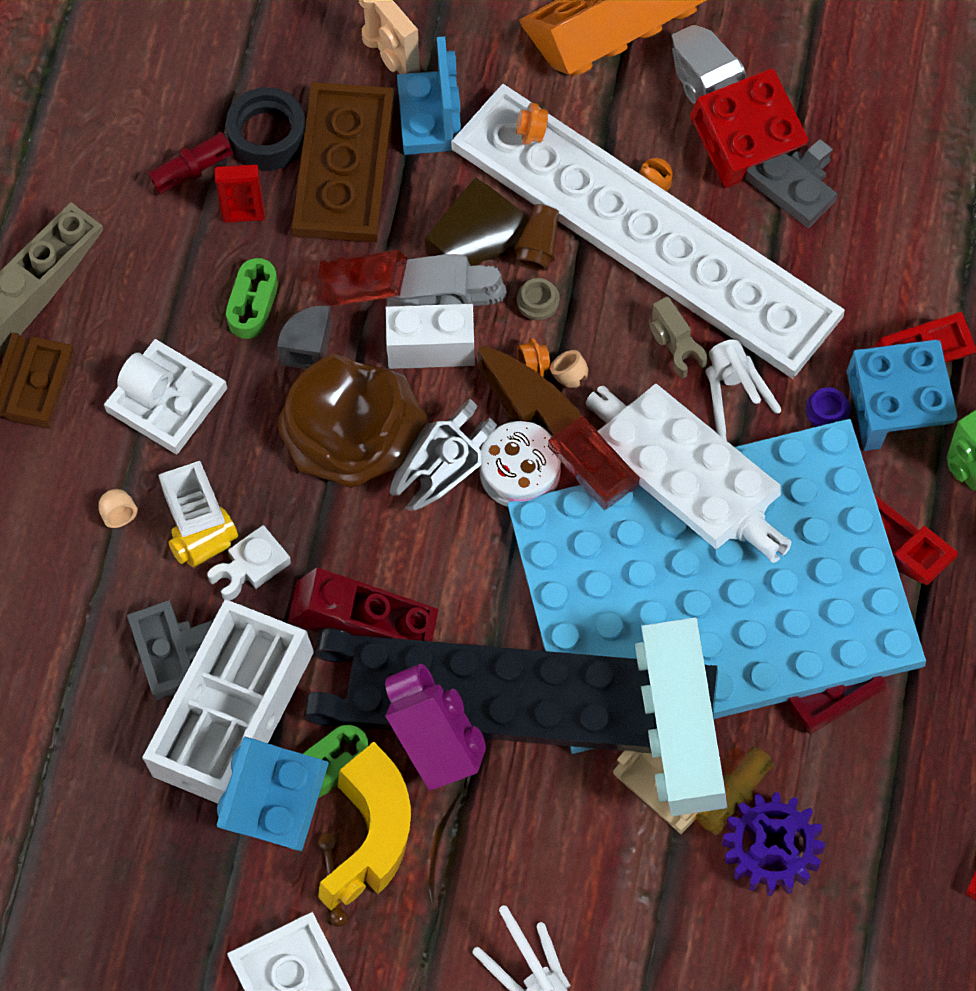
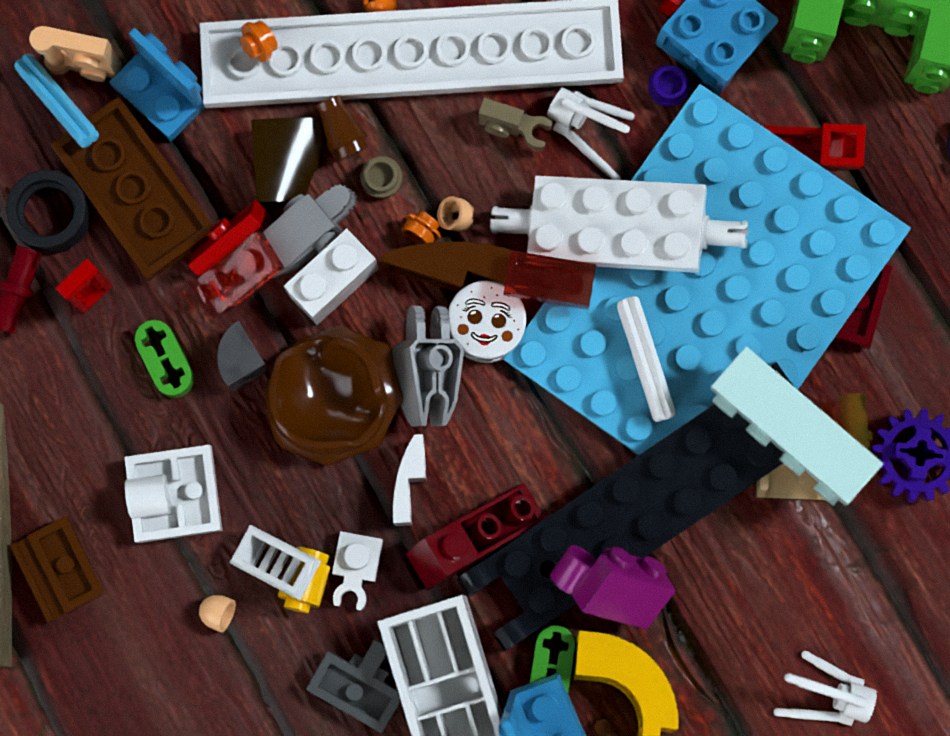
camera: 40 degrees left, 15 degrees up
none -> medium azure axle [14,54,99,148]
none -> red plate [188,199,266,276]
none -> white slope [393,434,427,526]
none -> white axle [617,296,676,422]

